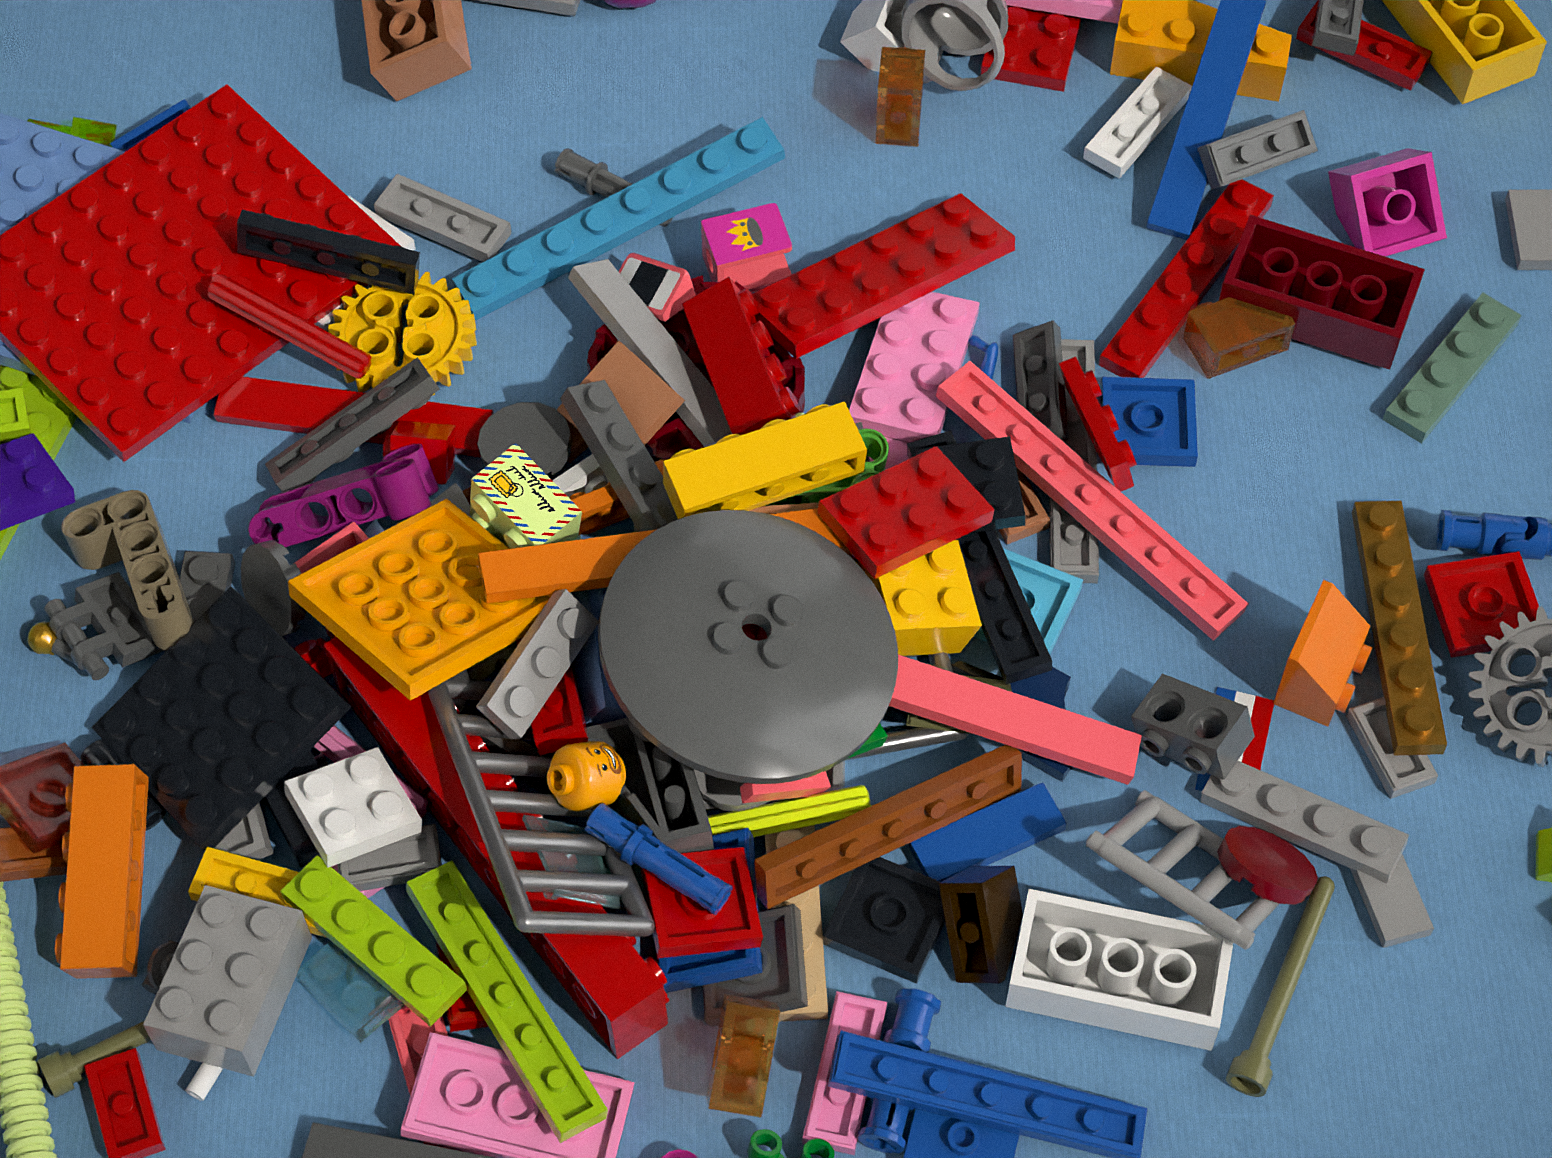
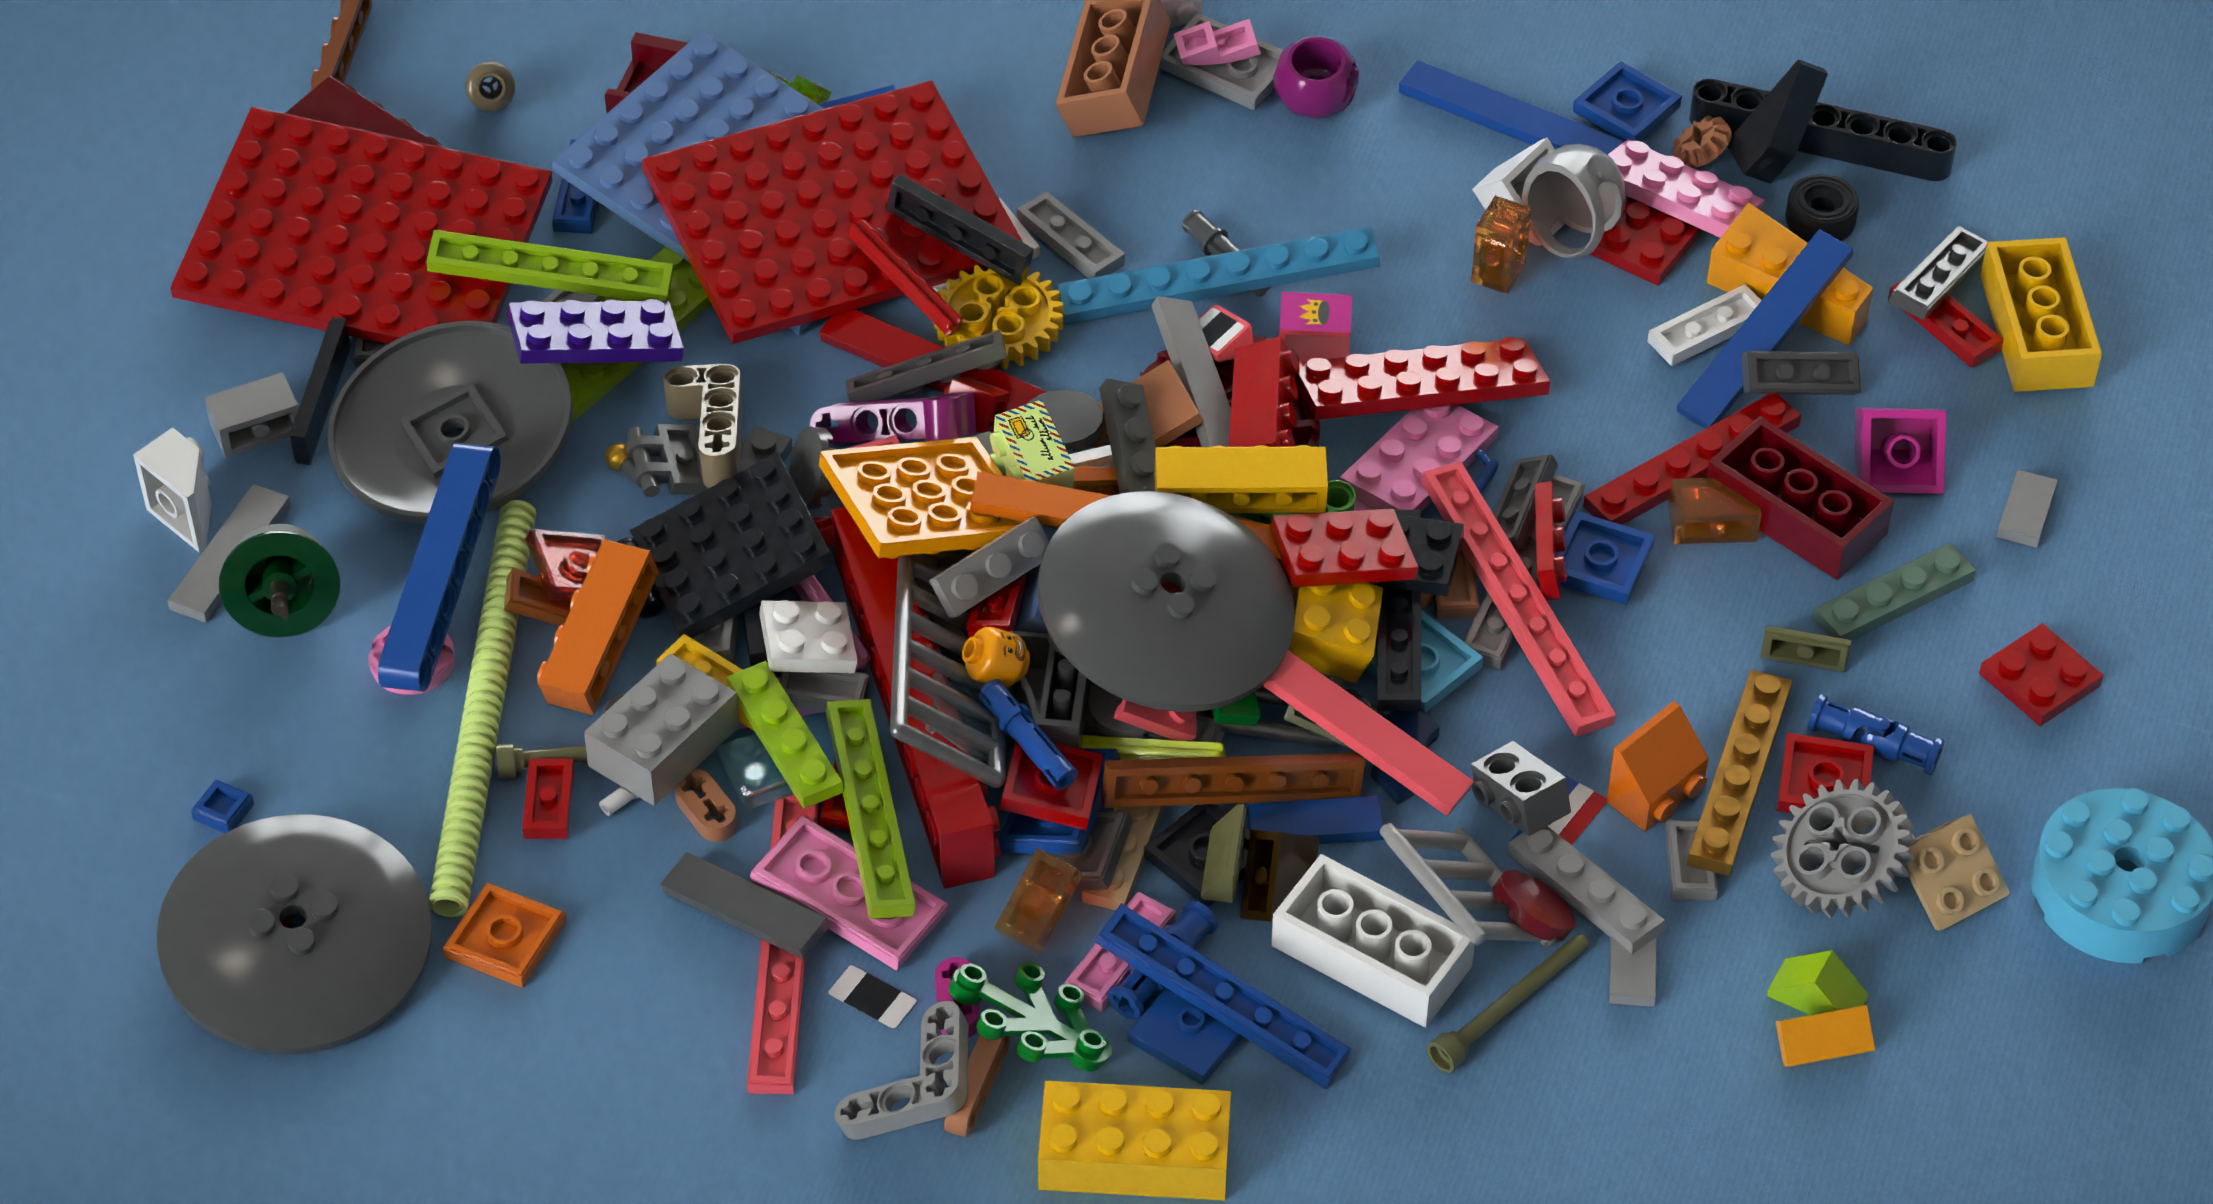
camera: 20 degrees right, 10 degrees down
none -> nougat beam [674,769,737,842]
none -> olive slope [1201,804,1246,903]
none -> olive slope [1760,626,1852,672]

